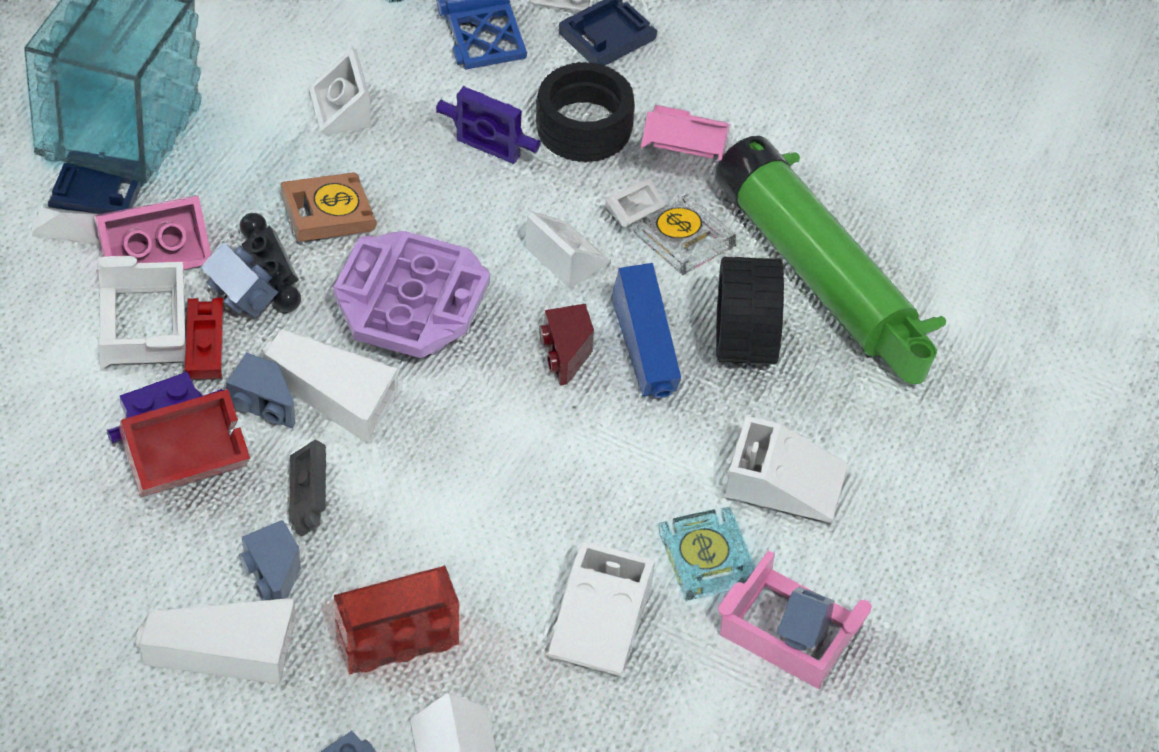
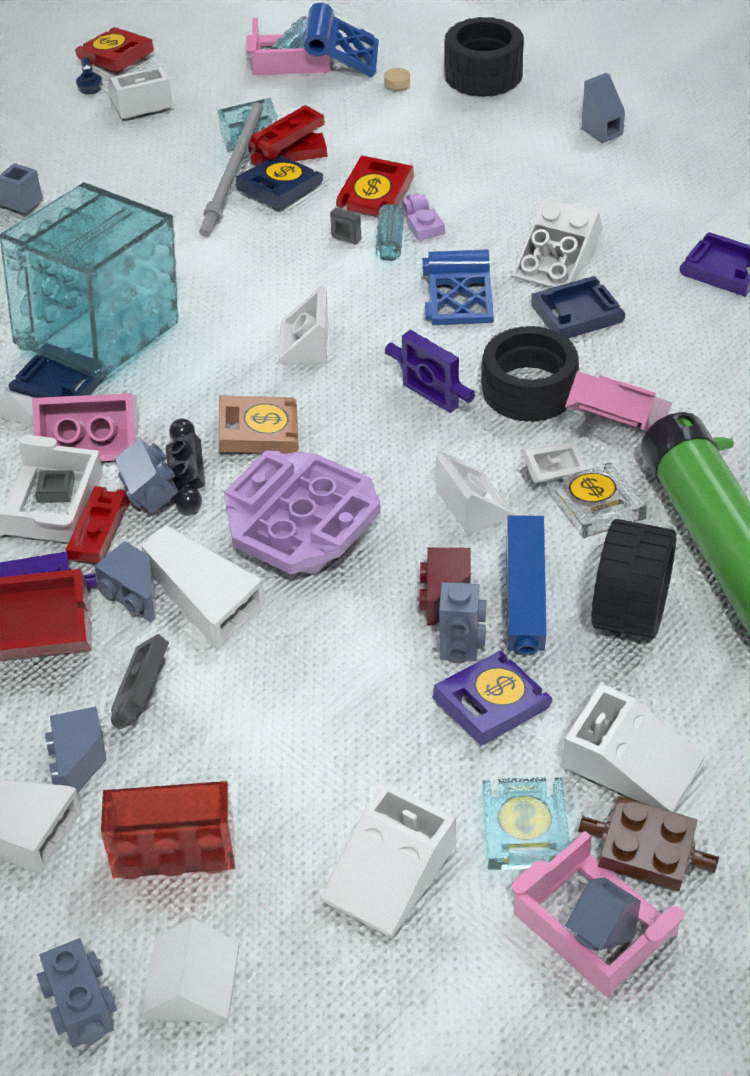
camera: 20 degrees right, 5 degrees down
none -> dark grey tile [35,470,75,503]
none -> dark purple container [432,651,552,746]
none -> sand blue brick [439,582,487,662]
none -> plate [578,796,719,891]

